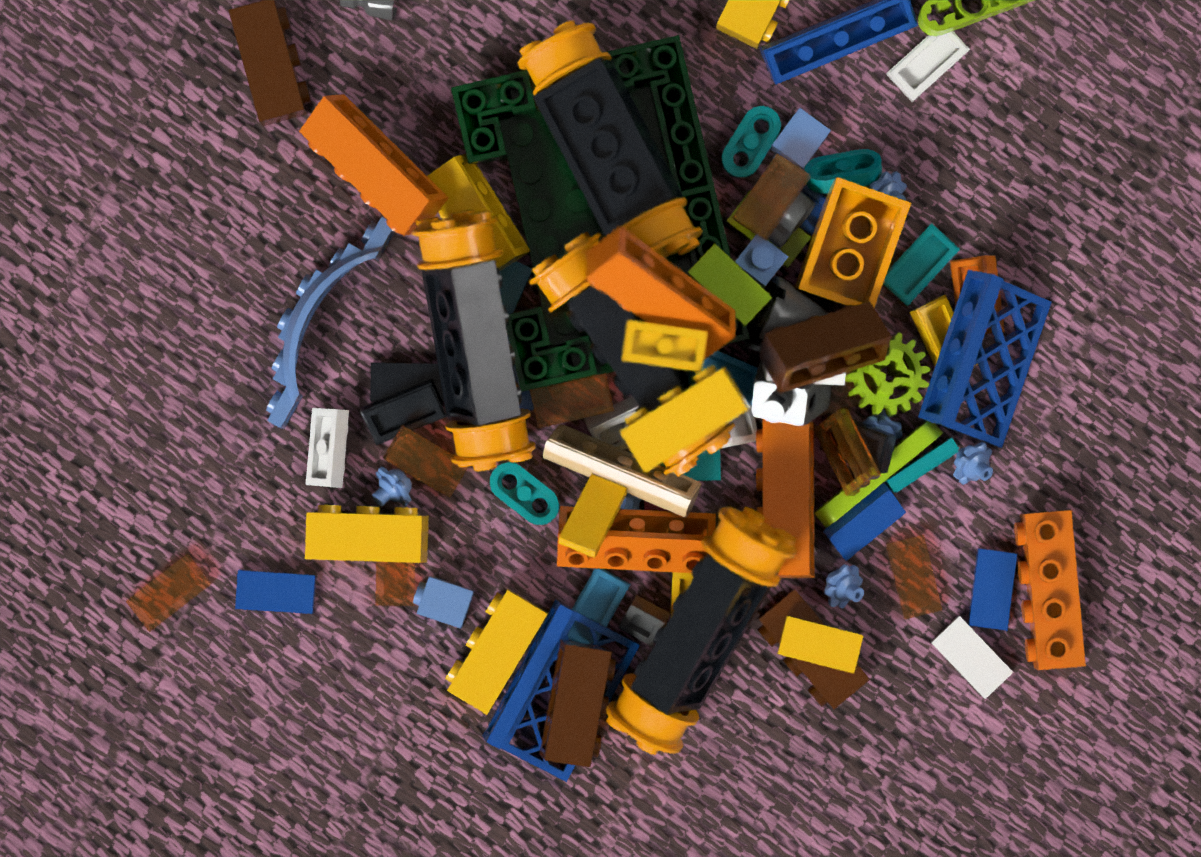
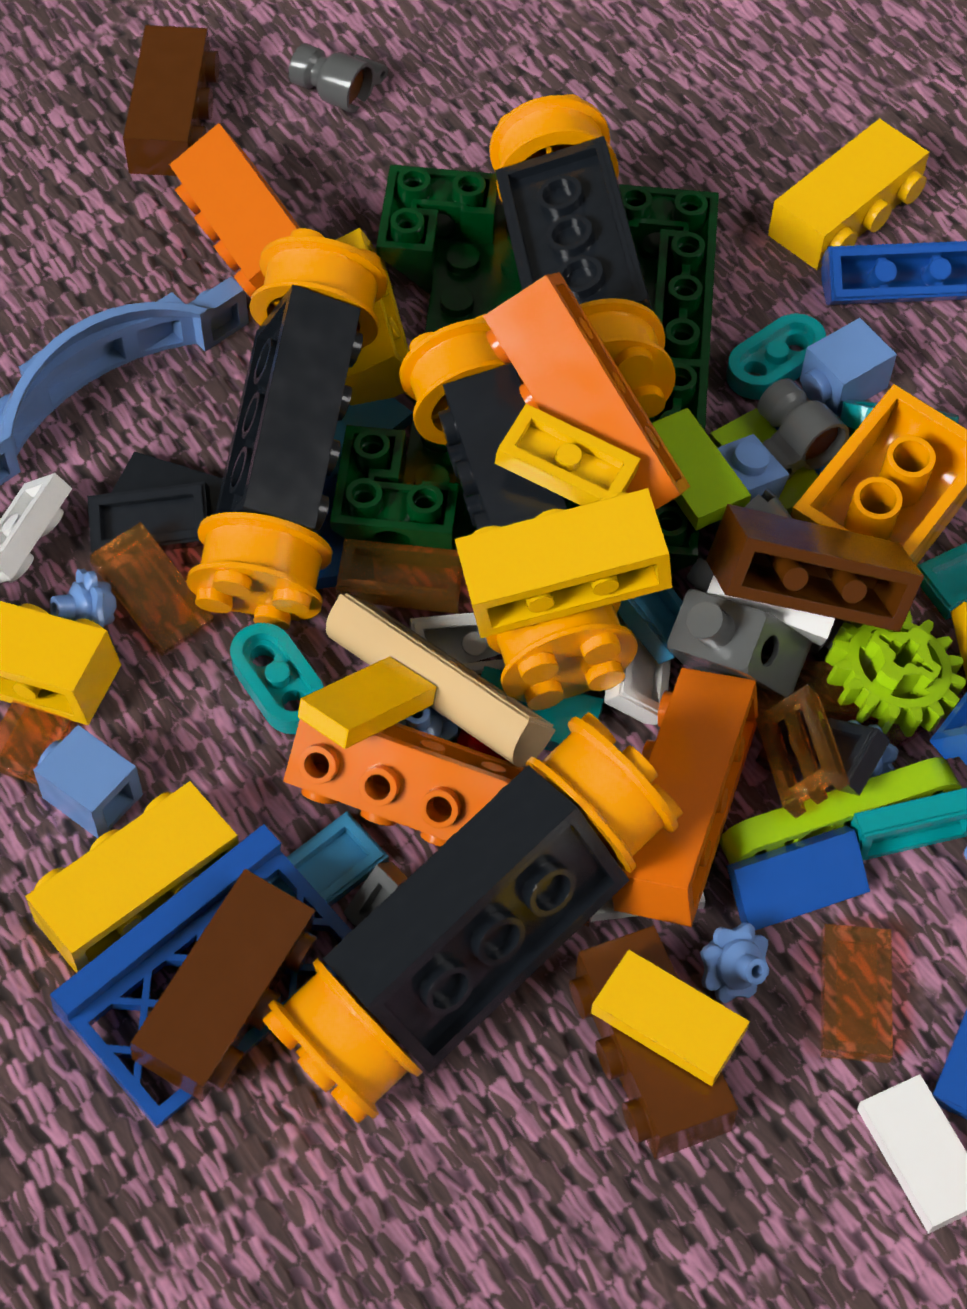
camera: 10 degrees right, 30 degrees down
clear orange tile [733,153,811,241] -> none

